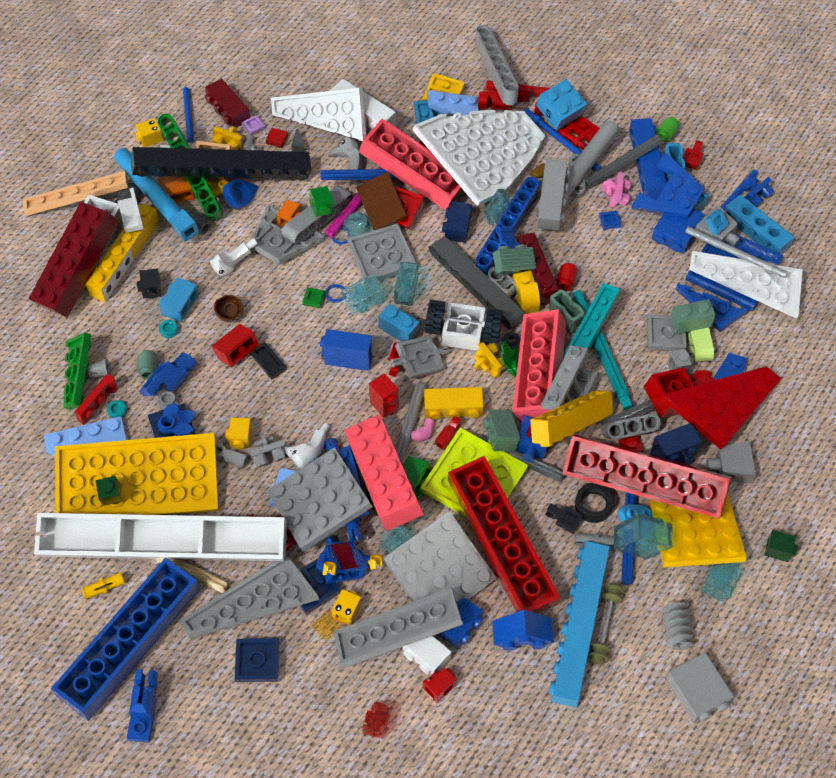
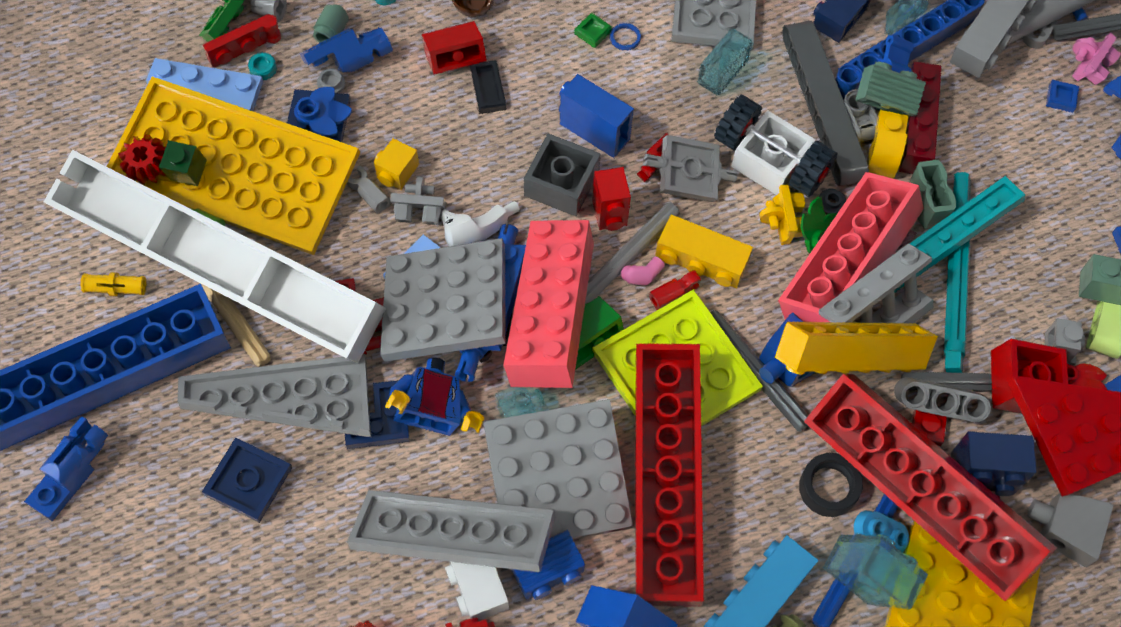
camera: 25 degrees right, 5 degrees up
clear yellow tile [311,611,341,641] -> none
yellow brick [331,589,362,625] -> none
clear light blue brick [342,274,385,315] -> none
dark azure brick [378,303,420,342] -> none
sand green brick [483,410,520,451] -> none
black plate [545,503,583,534] -> none
red brick [556,263,578,291] -> none
light grey pin [575,533,617,550] -> none
light grey plate [647,314,686,351] -> none
none -> red gear [118,133,166,186]
none -> dark grey brick [524,133,601,217]

